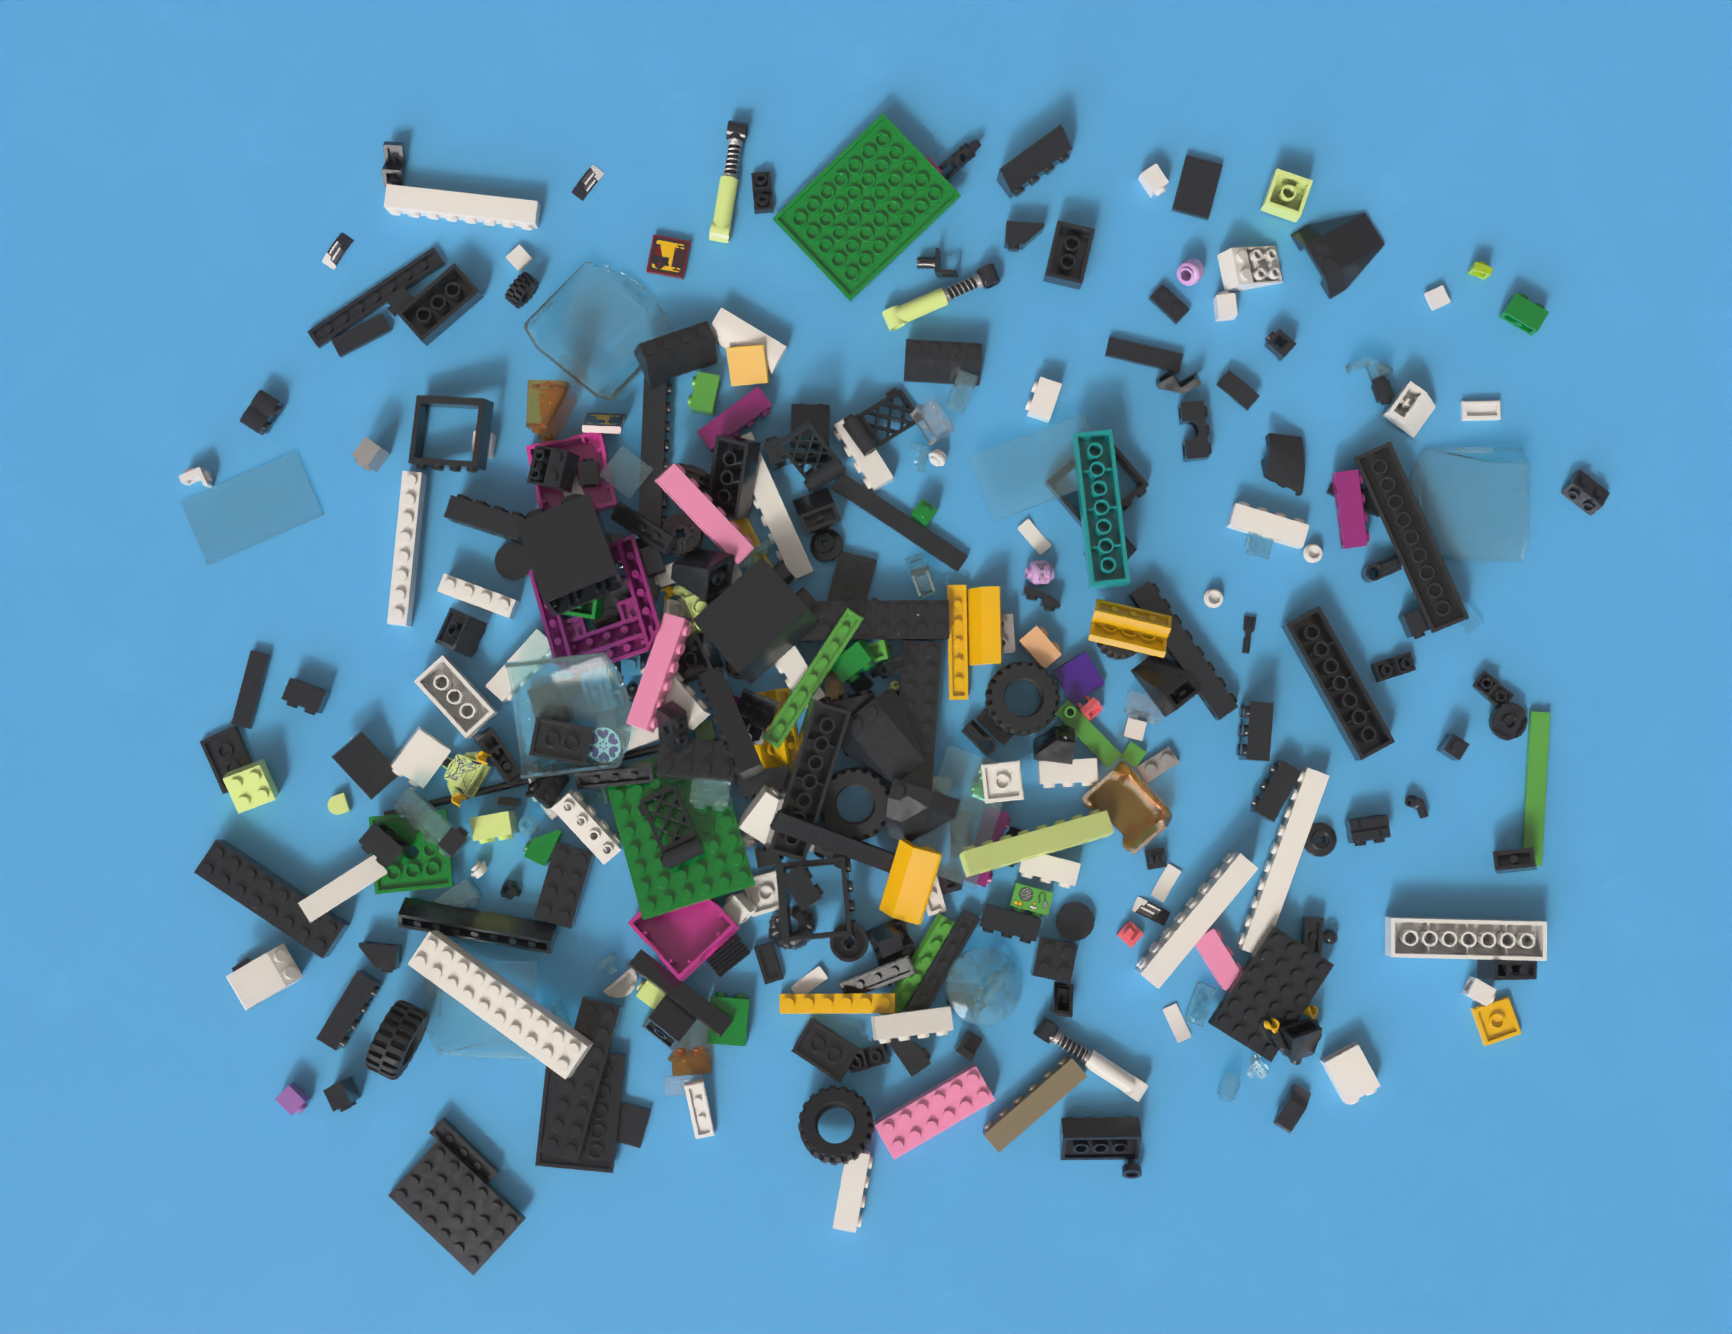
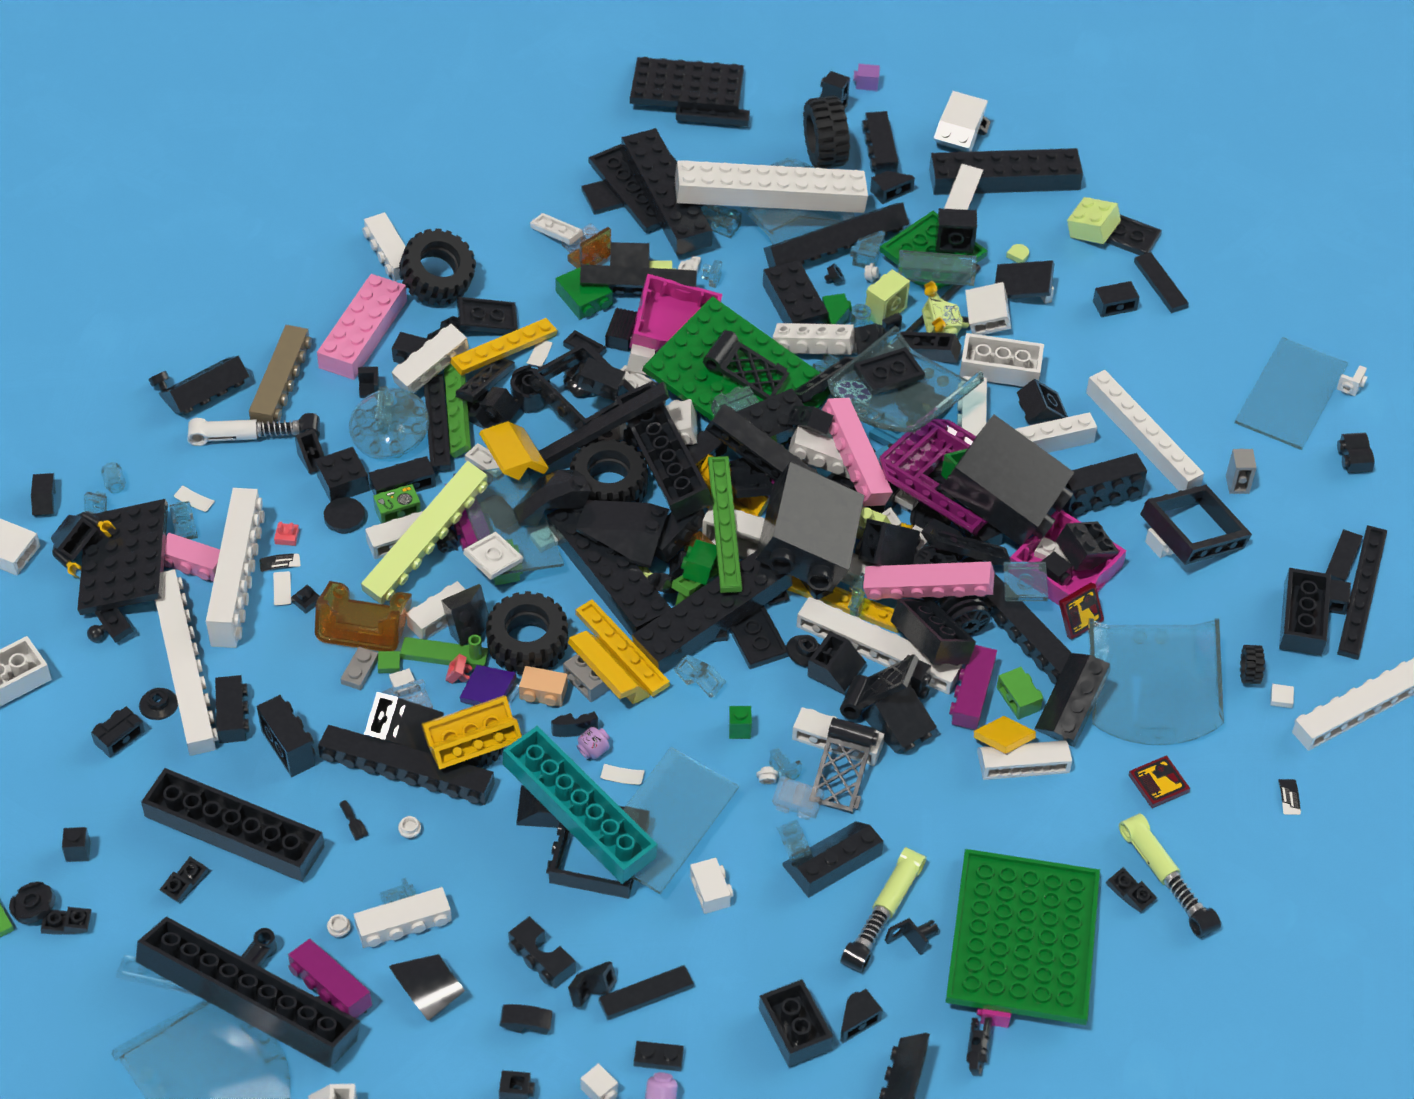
camera: 145 degrees right, 35 degrees down
black brick [437,826,471,857] -> none
clear orange windscreen [526,380,577,443] -> none
black tile [831,473,968,573] -> none
black piece [961,720,996,755] -> none
black brick [1398,608,1430,639] -> none
black arm [1404,795,1429,819] -> none

